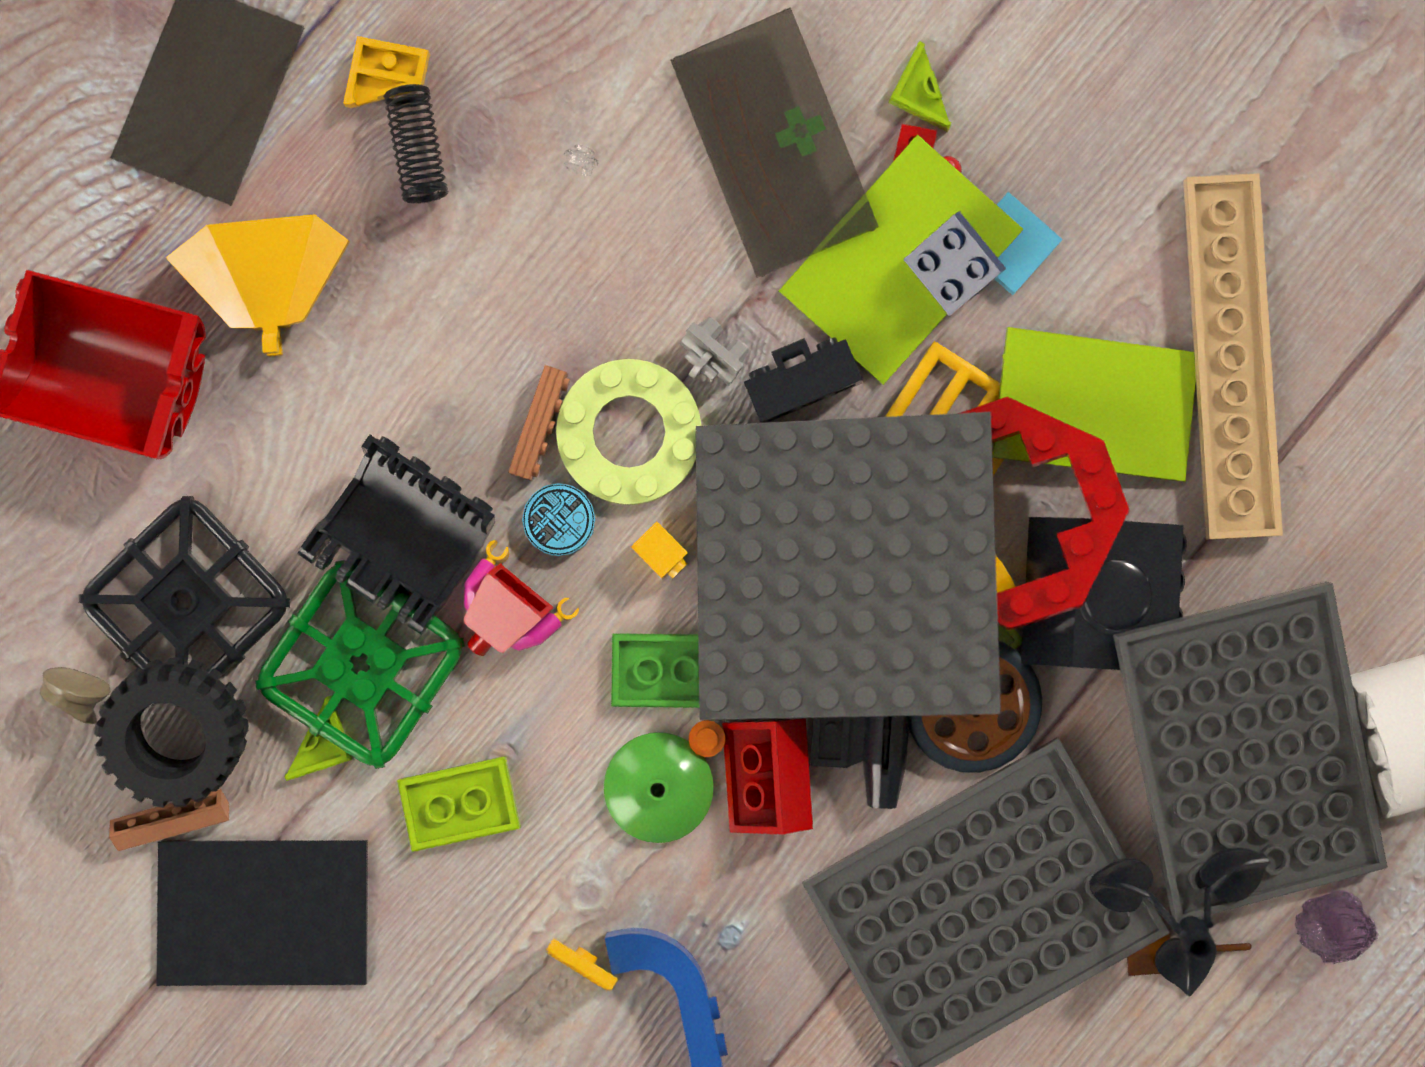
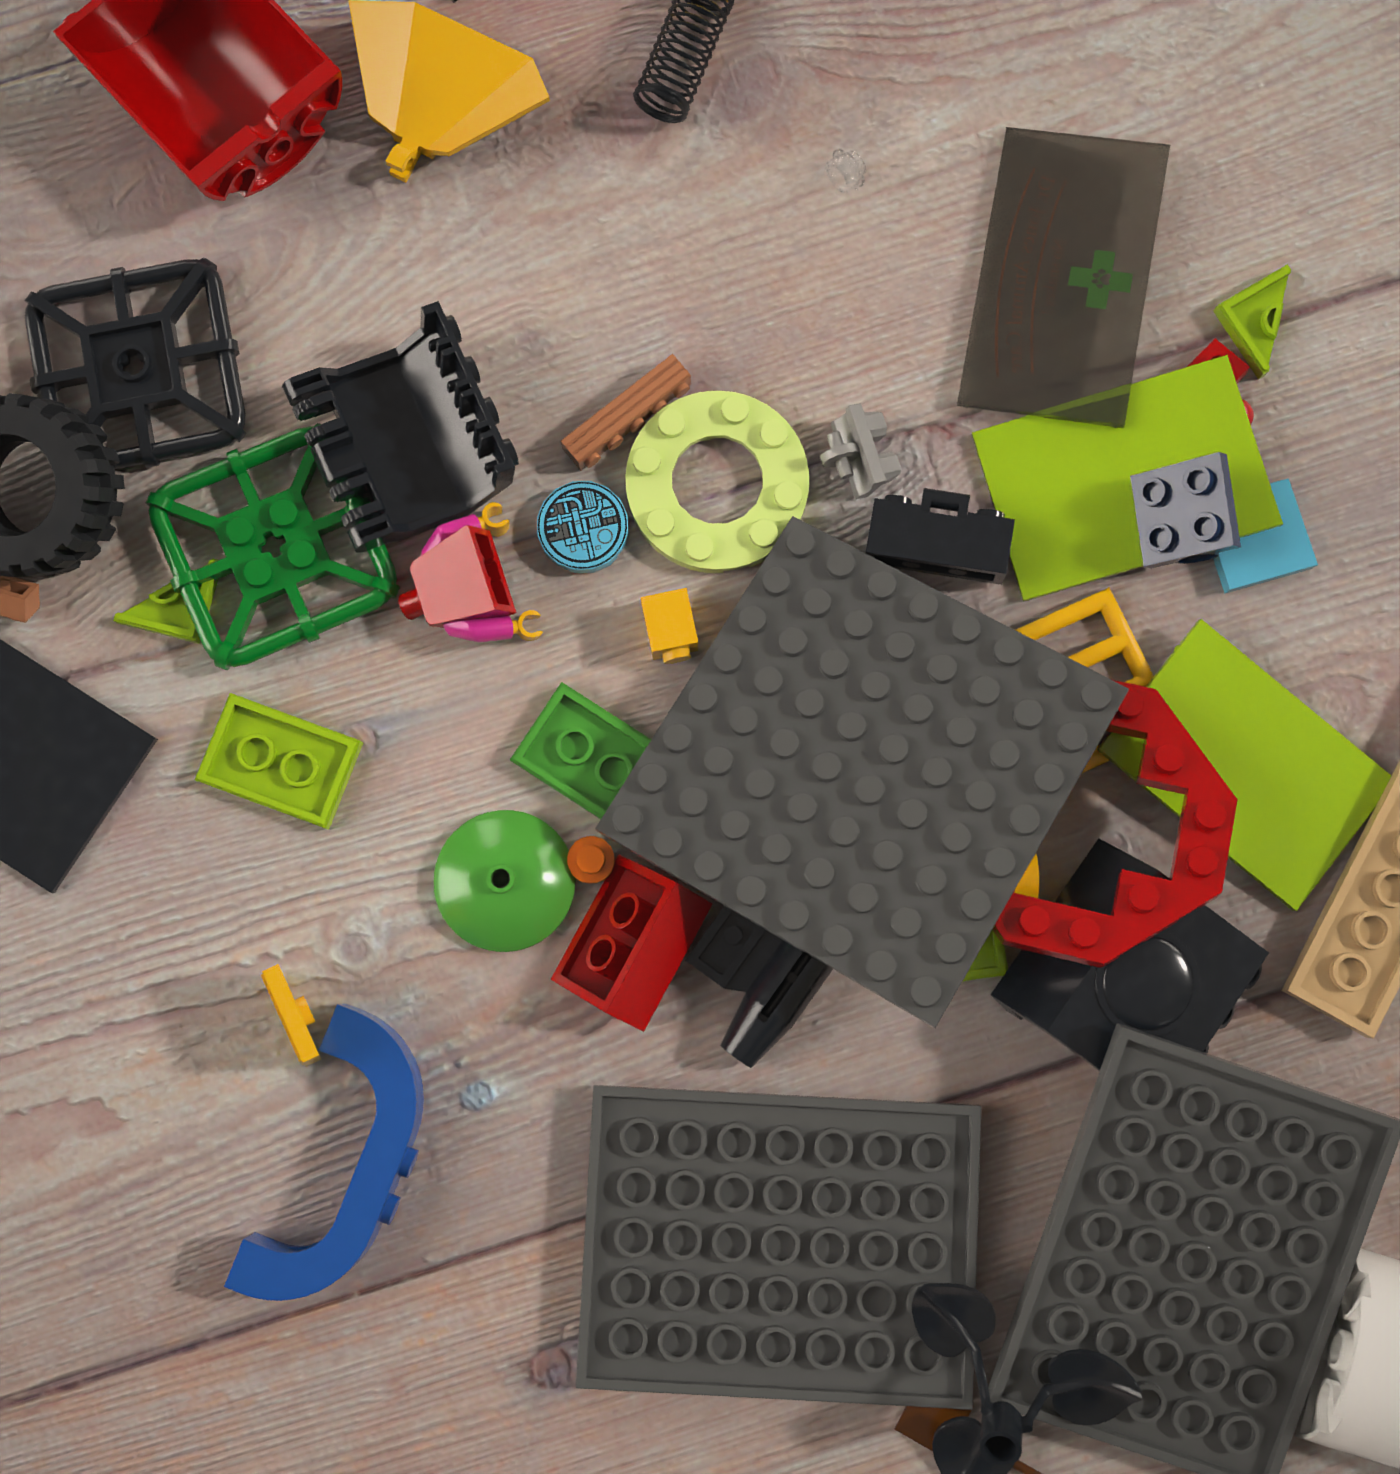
camera: 30 degrees right, 5 degrees down
wedge [909,641,1043,773] -> none

